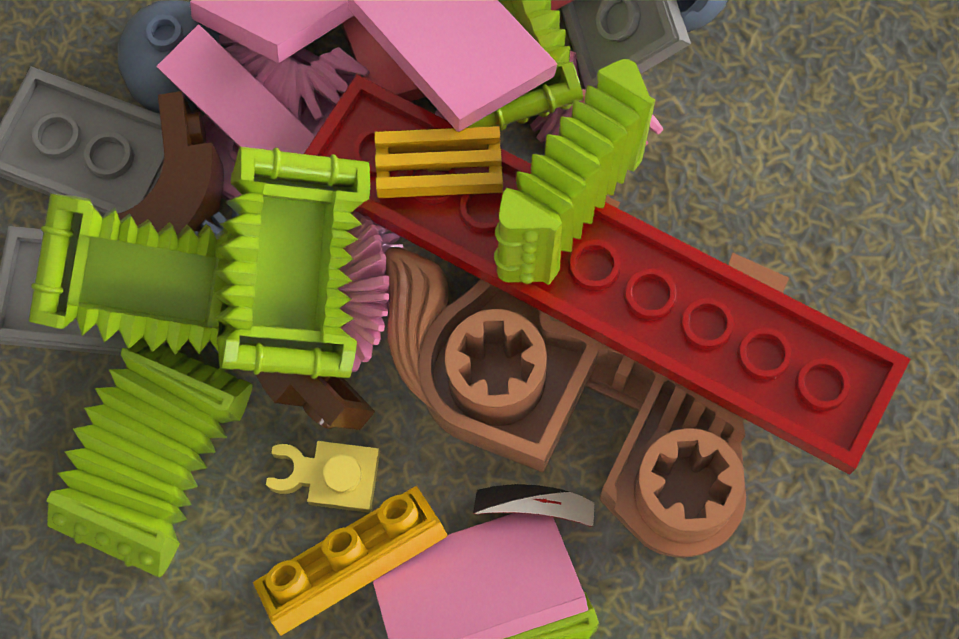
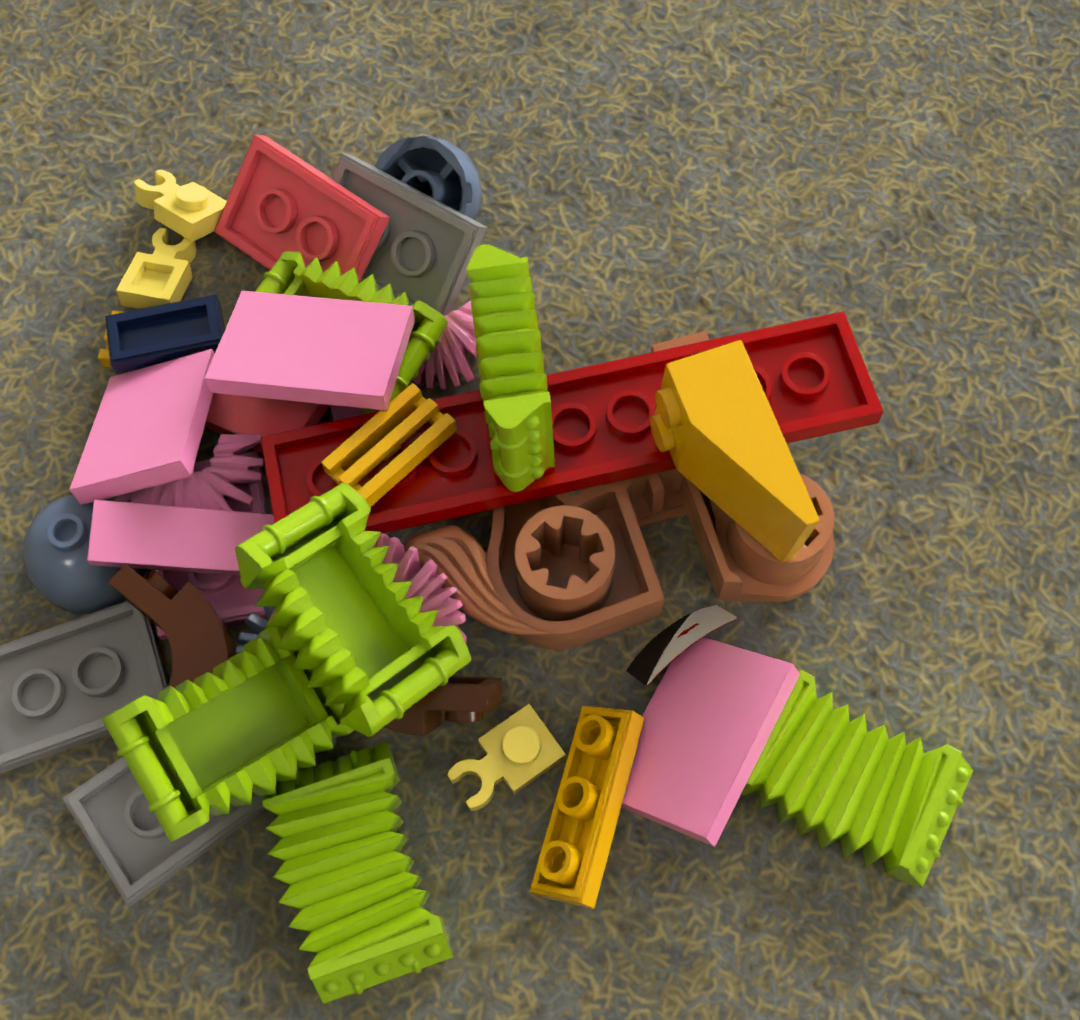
camera: 45 degrees left, 5 degrees down
none -> yellow slope [650,340,820,563]

